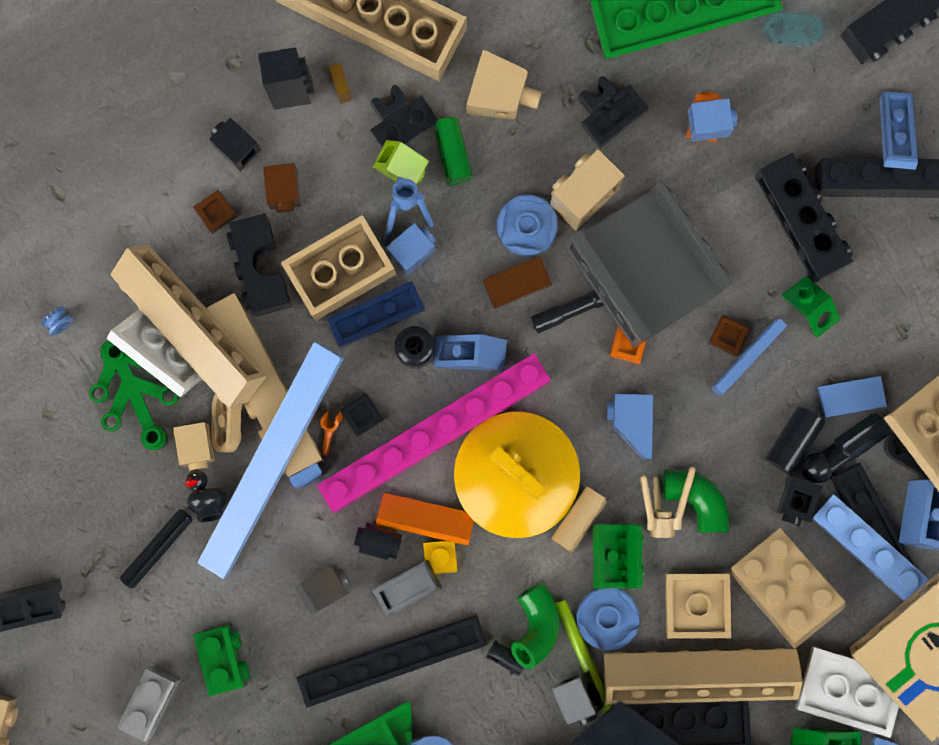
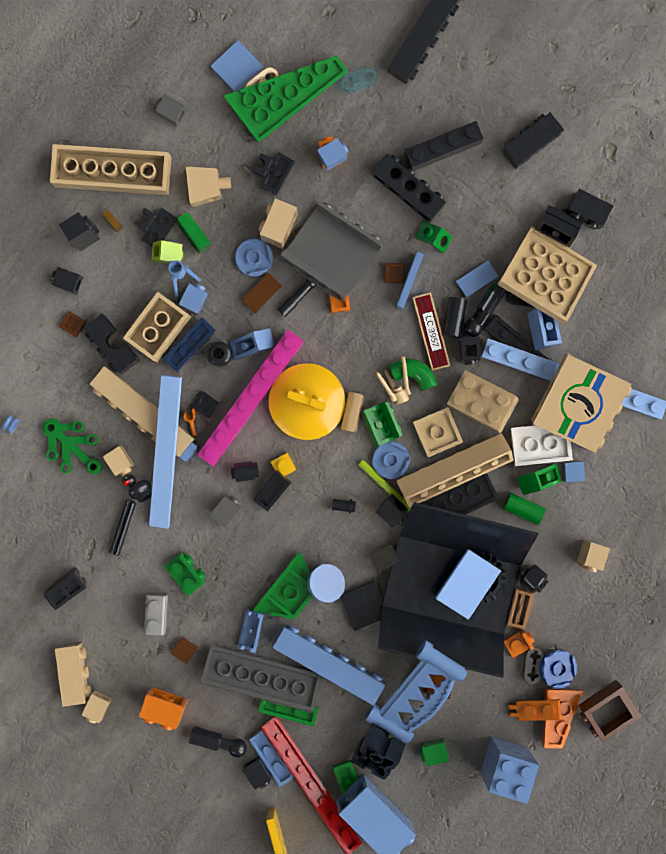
camera: 30 degrees left, 5 degrees up
white plate [107,310,202,397] -> none
tan brick [110,244,267,408] -> none
tan plate [211,394,242,453] -> none
reddish brown brick [263,163,301,213] -> none
black tile [296,615,487,708] -> none
orange tile [376,493,474,546] -> none
green cylinder [511,581,560,670] -> none
medium blue slope [606,394,653,460] -> none
medium blue tile [879,91,918,170] -> none
none -> tile [412,292,450,371]

